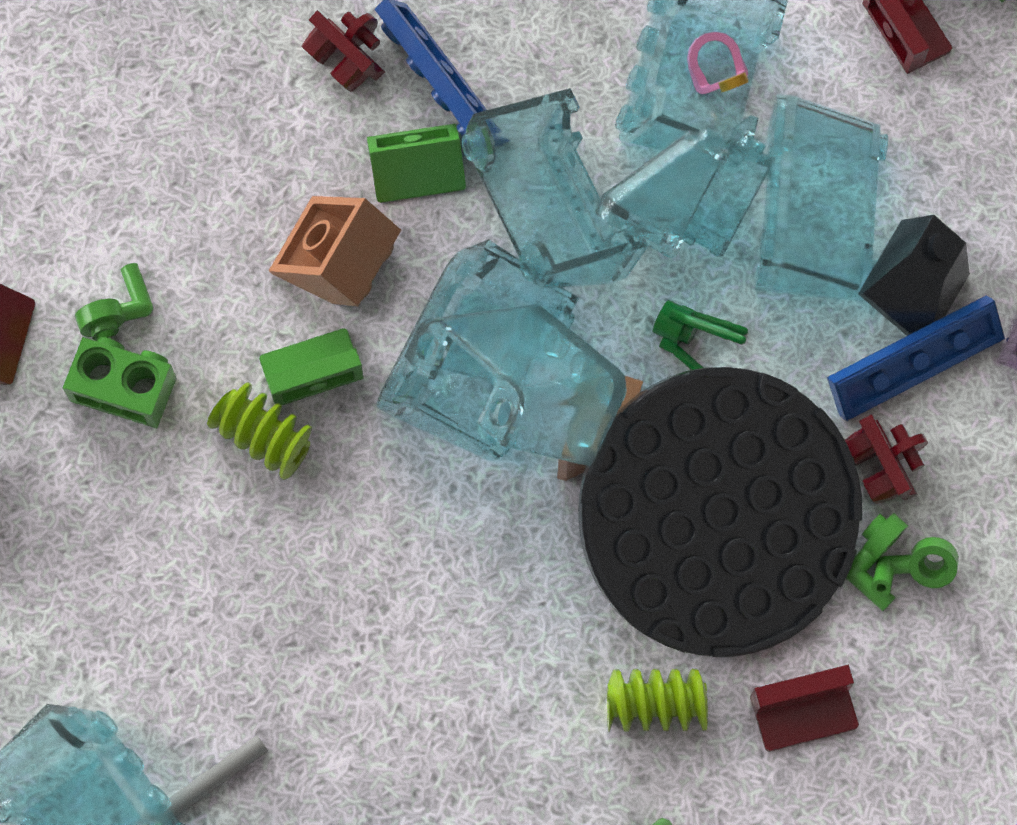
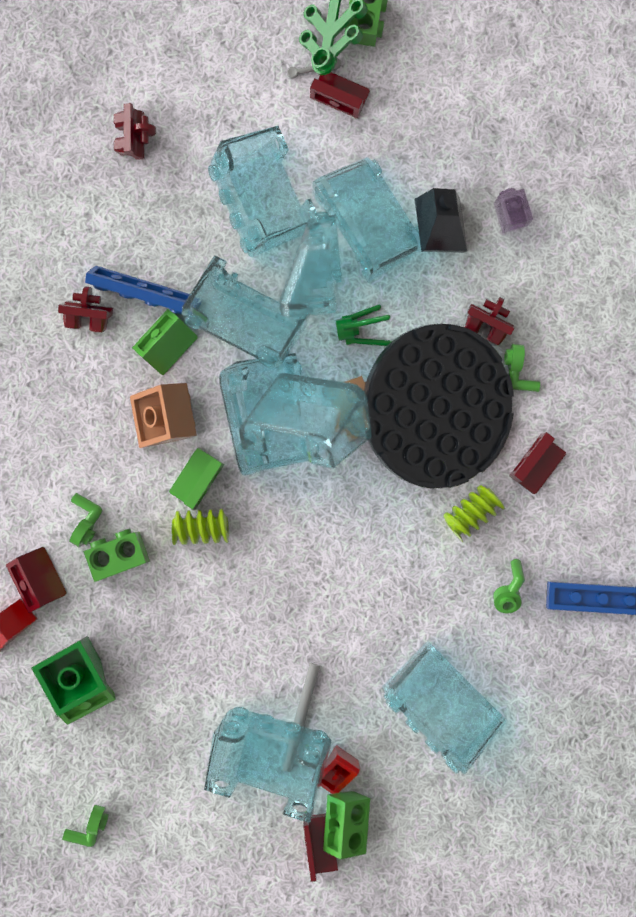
camera: 40 degrees left, 15 degrees up
bright pink piece [687,32,749,94] -> none
blue tile [827,295,1005,422] -> none
bright green plate [872,537,959,597] -> none

